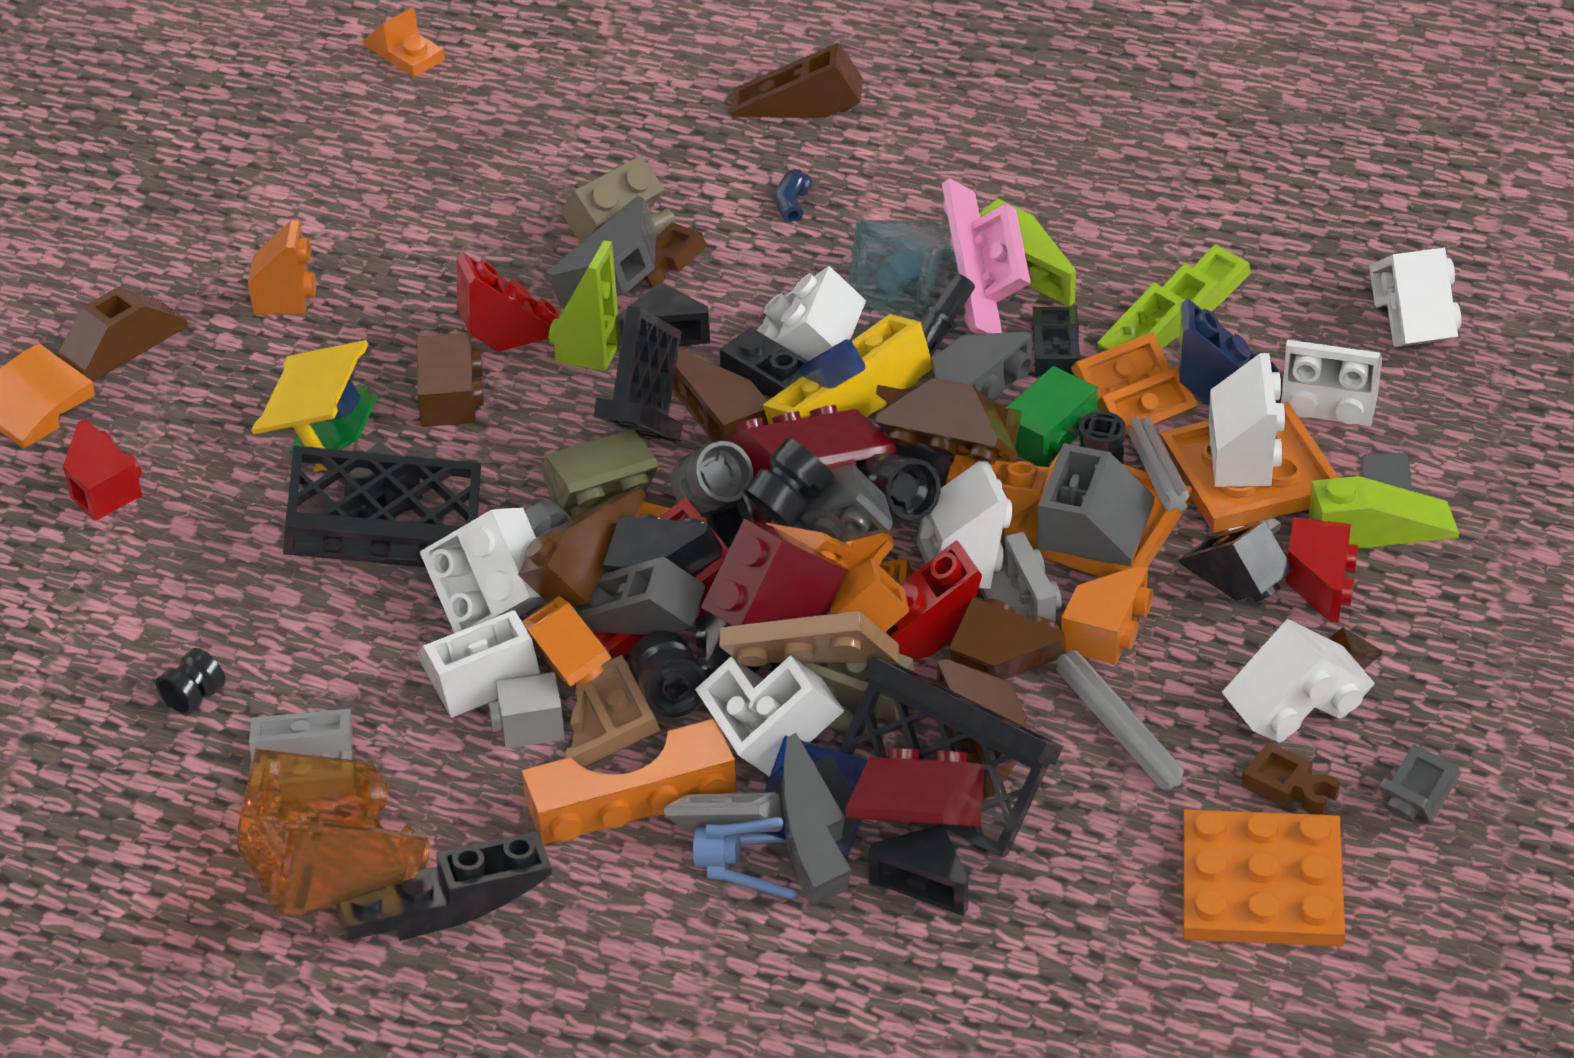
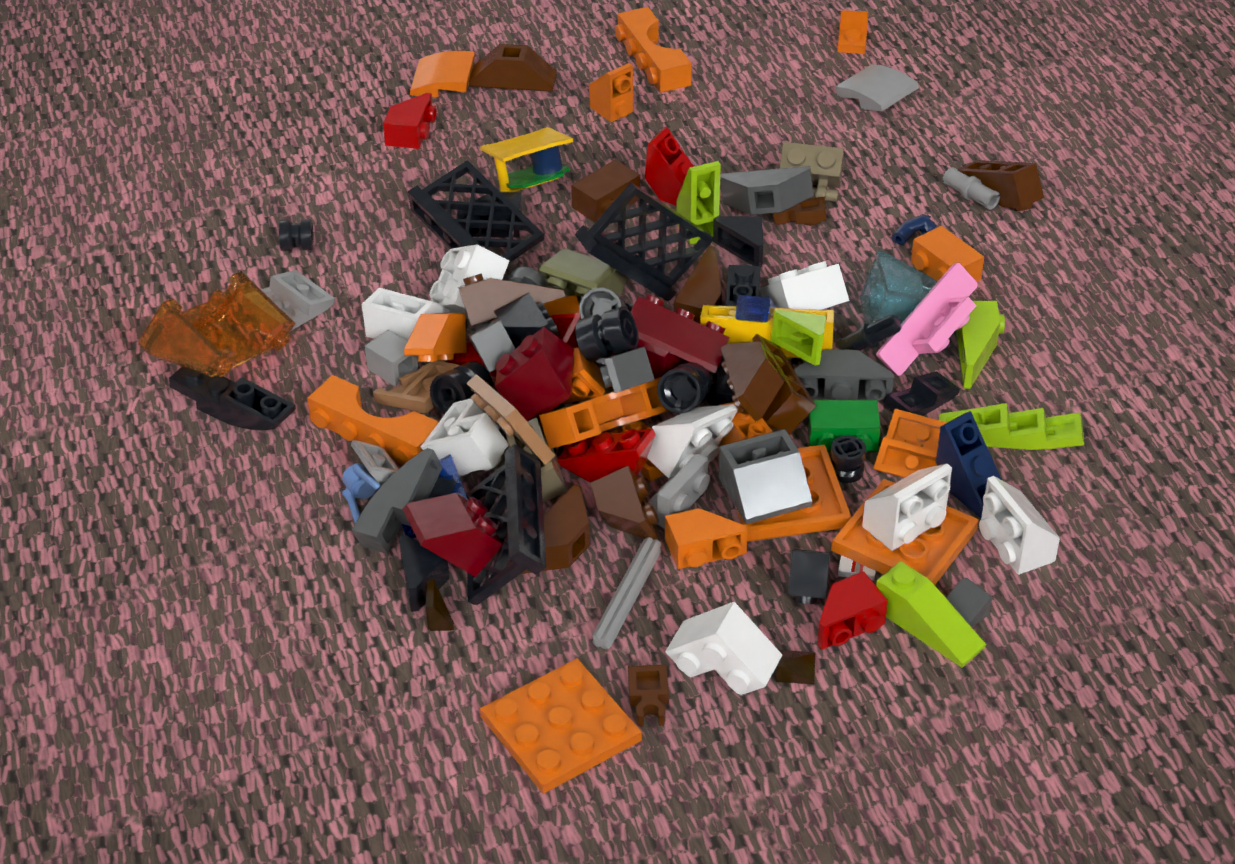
camera: 50 degrees right, 0 degrees up
light grey axle [1127,416,1190,512] -> none
white brick [1369,248,1462,347] -> none
dark grey bracket [1379,744,1461,823] -> none
none -> dark brown slope [426,580,454,631]
none -> orange arch [615,7,692,93]
none -> lime slope [770,310,826,366]
none -> light grey slope [835,64,919,111]
none -> orange brick [911,225,984,283]
none -> light grey pin [943,167,1000,210]

